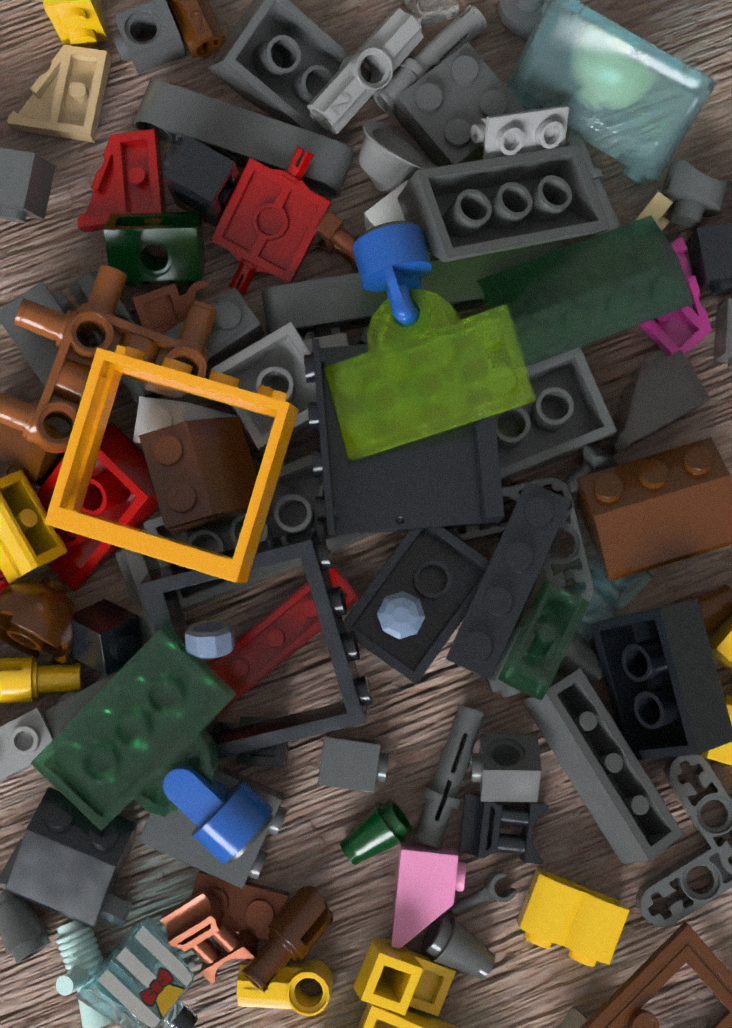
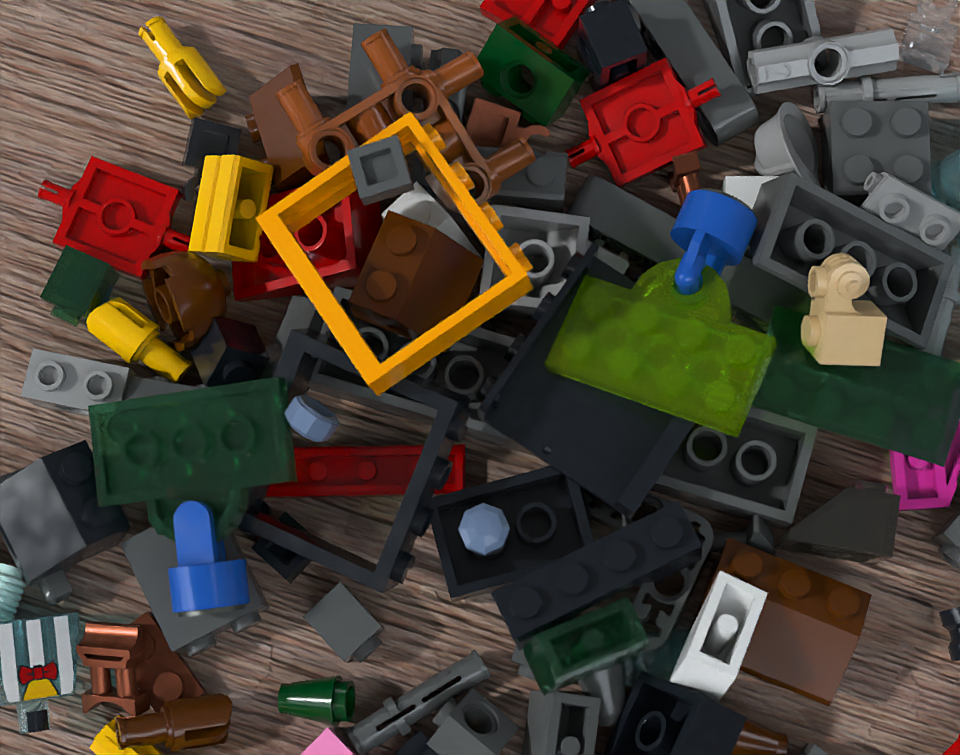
camera: 40 degrees right, 5 degrees down
none -> dark grey plate [347,135,415,206]
none -> white slope [670,571,768,702]
none -> tan brick [801,253,887,366]

